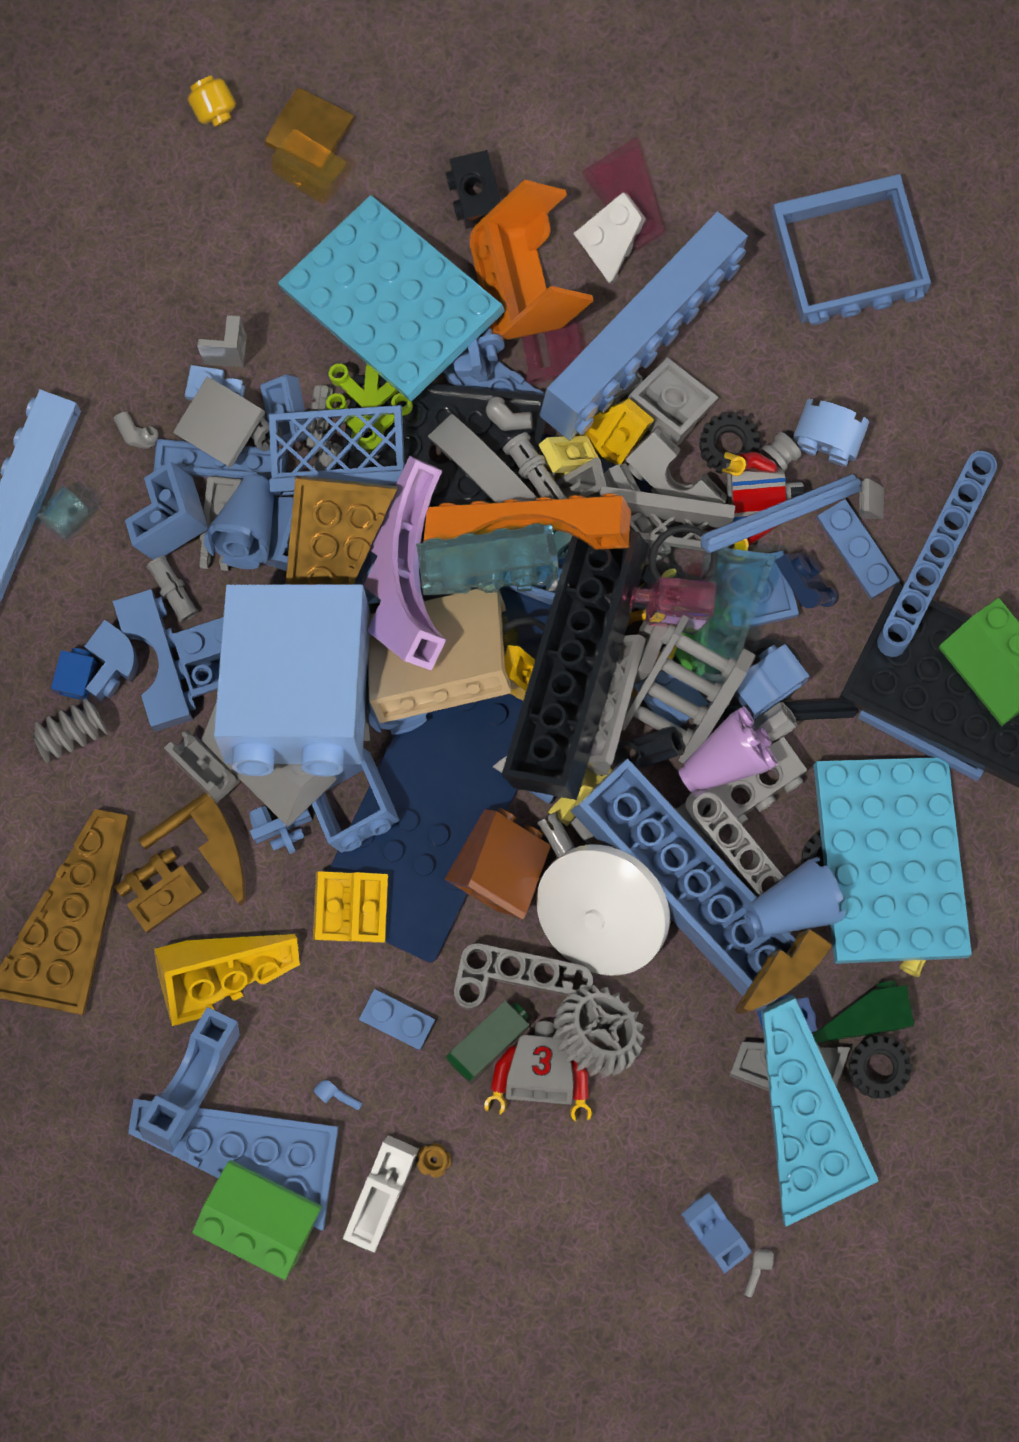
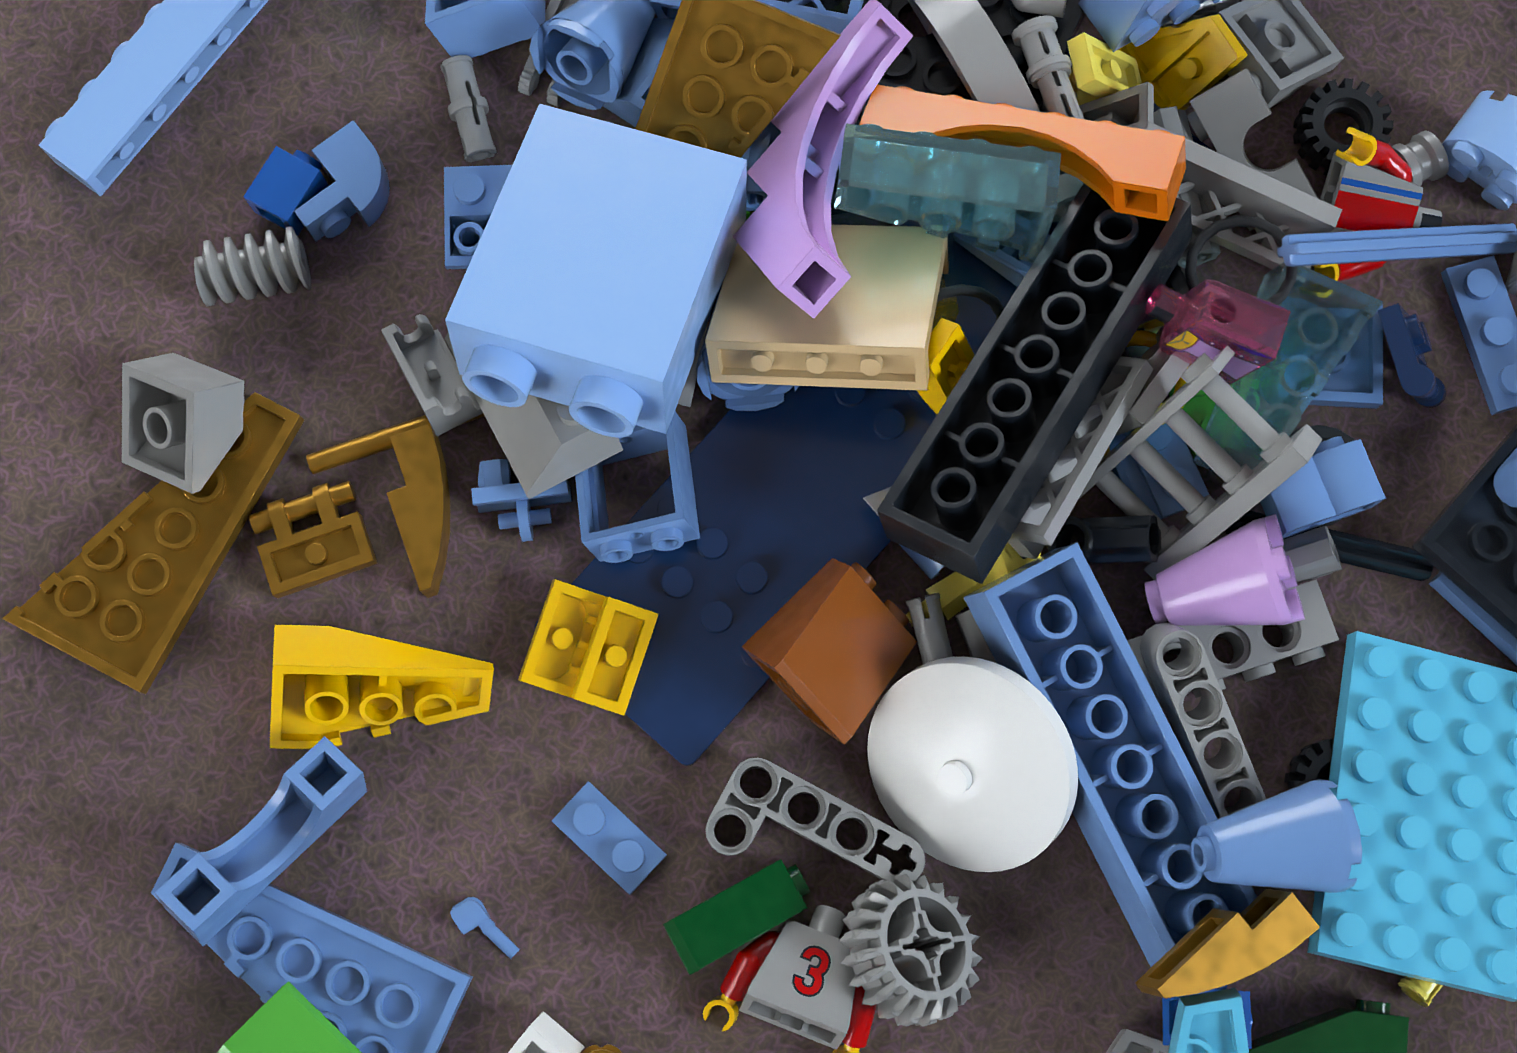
camera: 10 degrees right, 0 degrees up
medium blue arch [113,589,196,732] -> none
none -> light grey slope [122,353,245,494]

